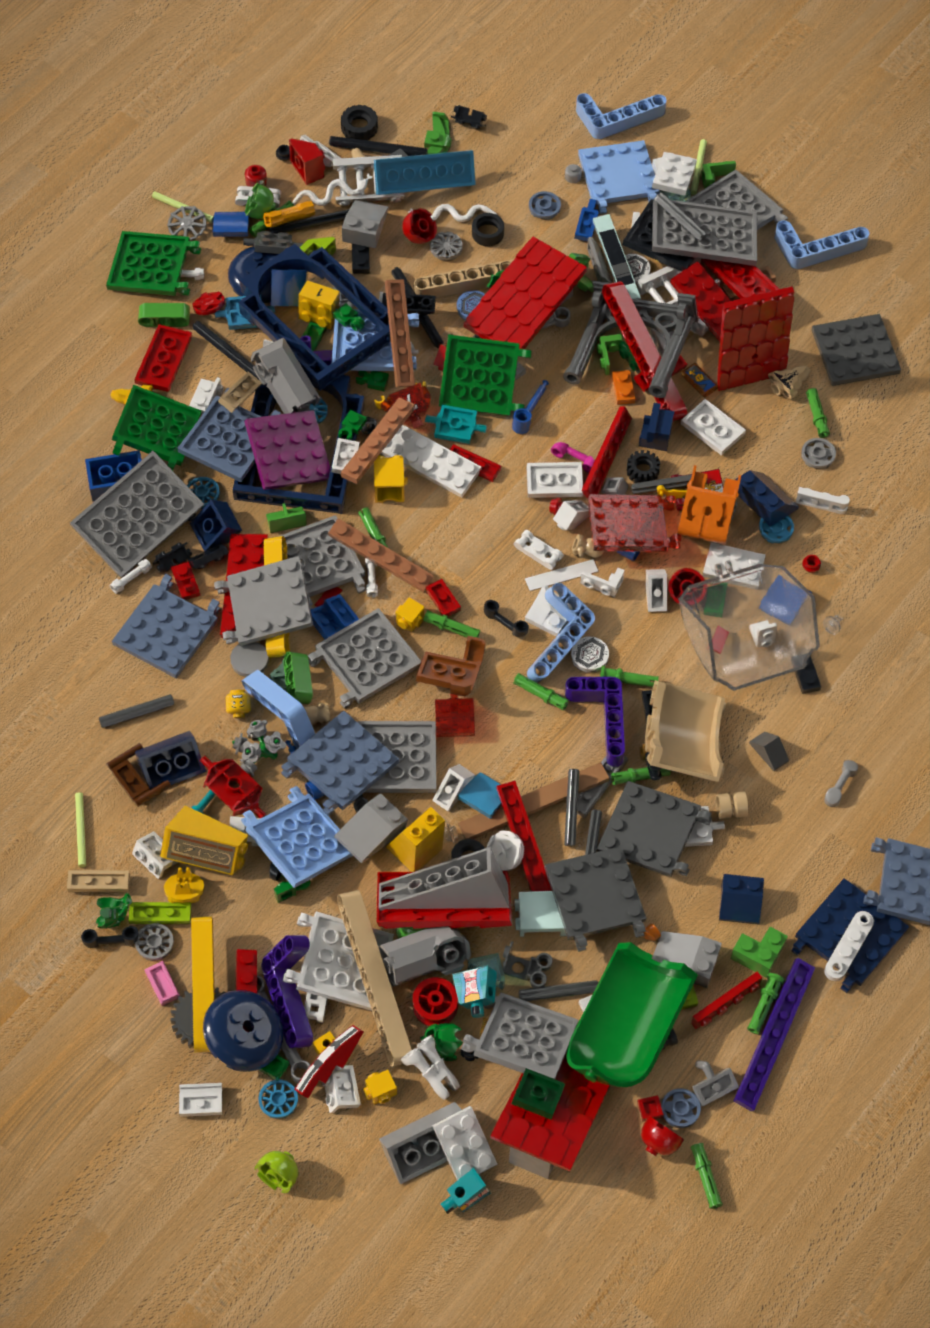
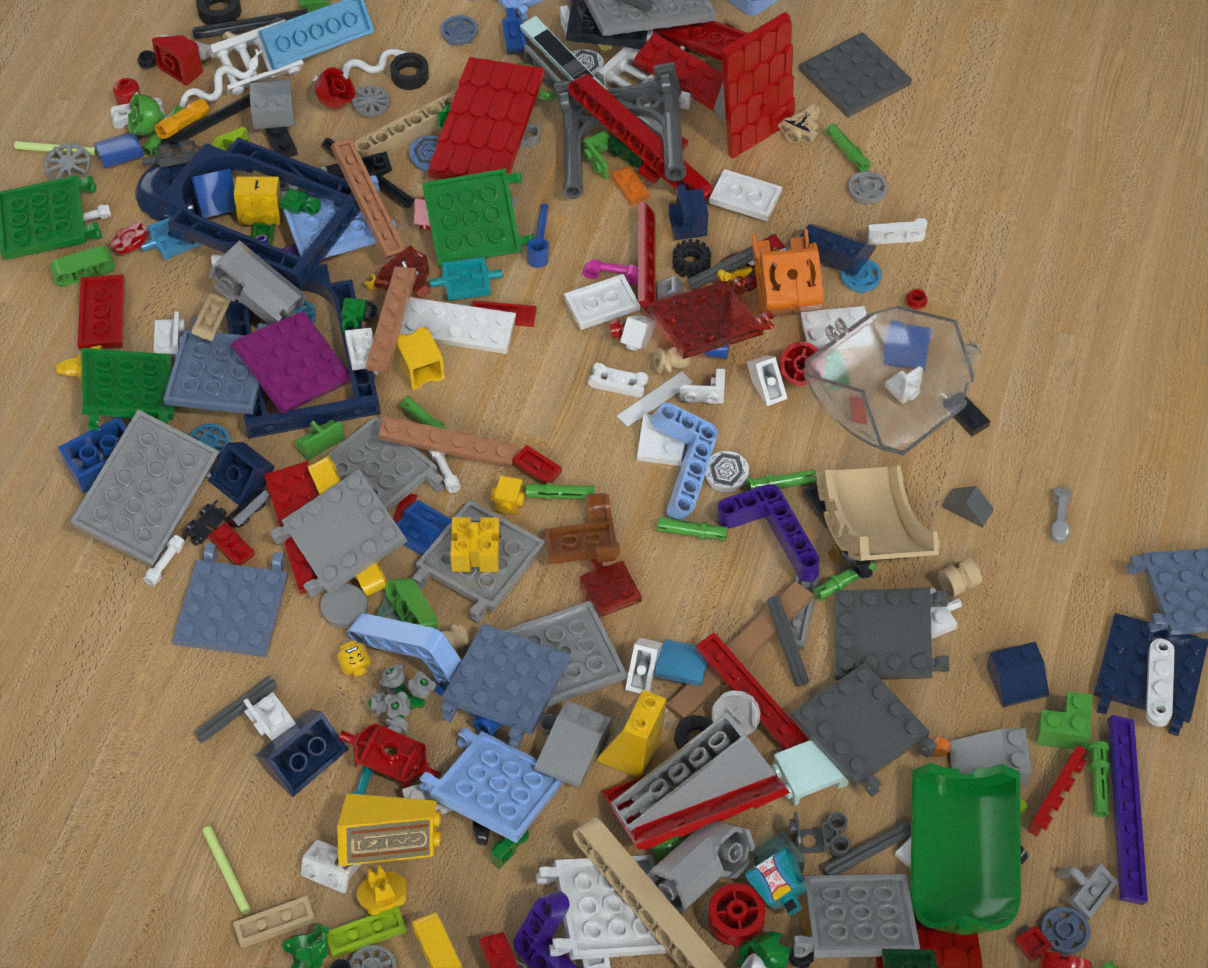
camera: 20 degrees left, 5 degrees down
reddish brown plate [106,743,171,807] -> none
black axle [193,321,260,381] -> none
green plate [356,371,389,392] -> none
black bar [483,600,529,637] -> none
dark grey axle [585,809,602,855] -> none
tile [681,363,719,398] -> none
none -> white bracket [243,692,296,741]
none -> yellow brick [450,517,500,572]

